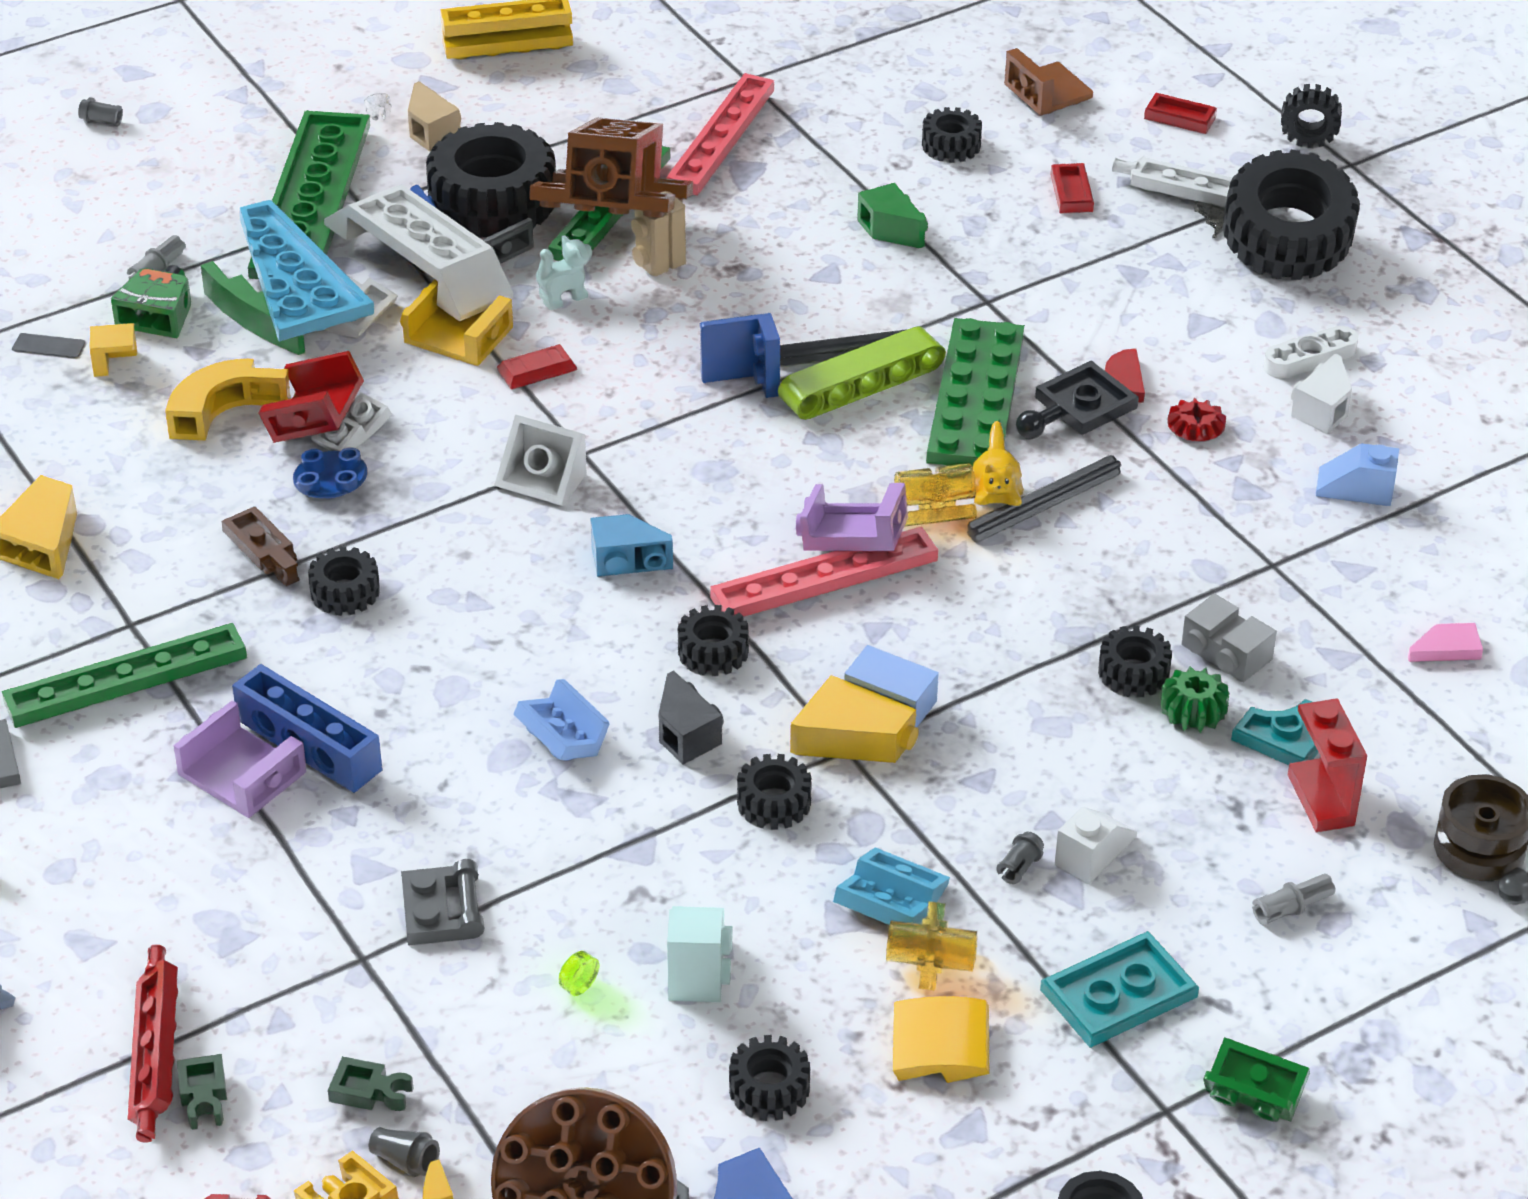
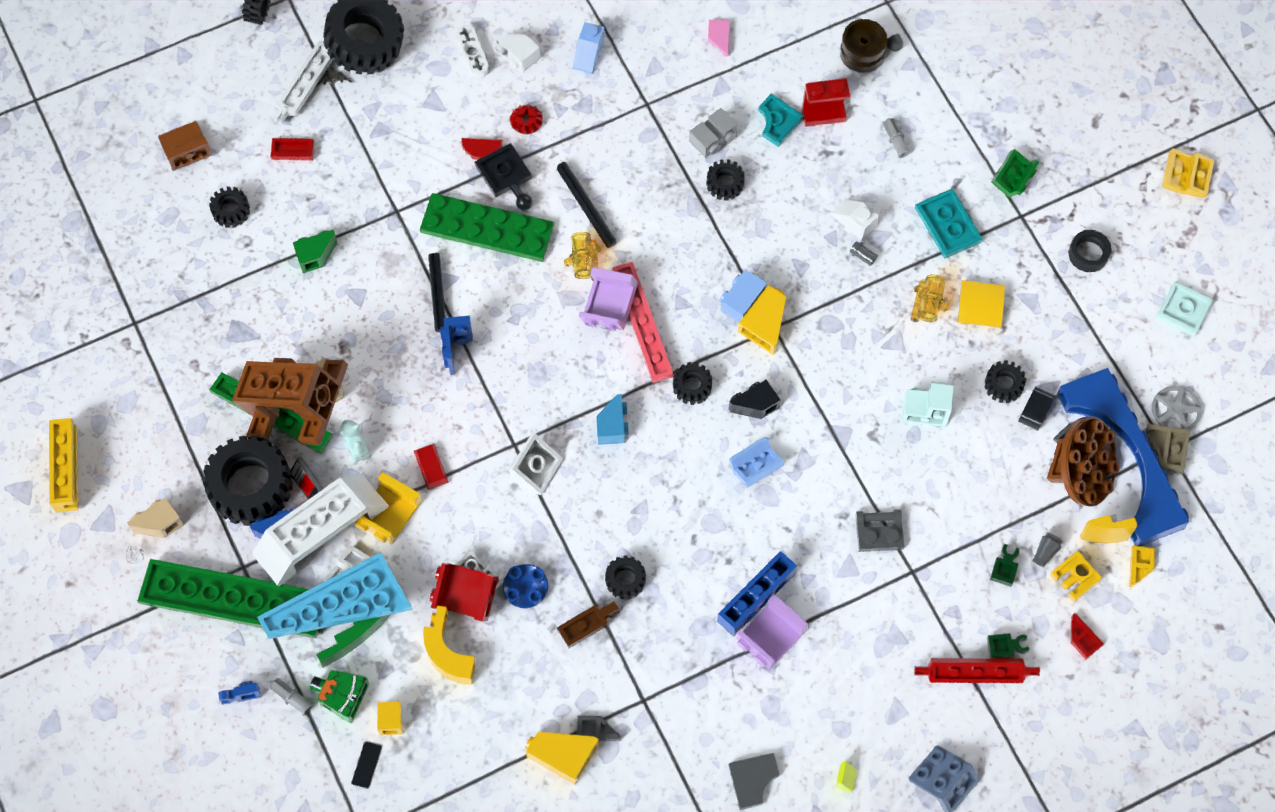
camera: 85 degrees left, 25 degrees up
green plate [1,622,247,728] -> none
dark grey pin [78,97,123,127] -> none
clear neon green tile [558,950,600,996] -> none
coral plate [667,73,774,196] -> none
black tyre [737,753,812,830] -> none
lime beam [778,326,946,420] -> none
medium azure slope [833,847,950,933] -> none
yellow animal [968,421,1024,506] -> none
red tile [1144,92,1217,134] -> none
green gear [1161,666,1230,733] -> none
none -> blue plate [218,681,261,705]
none -> dark grey tile [577,716,621,741]
none -> black beam [1018,386,1056,431]

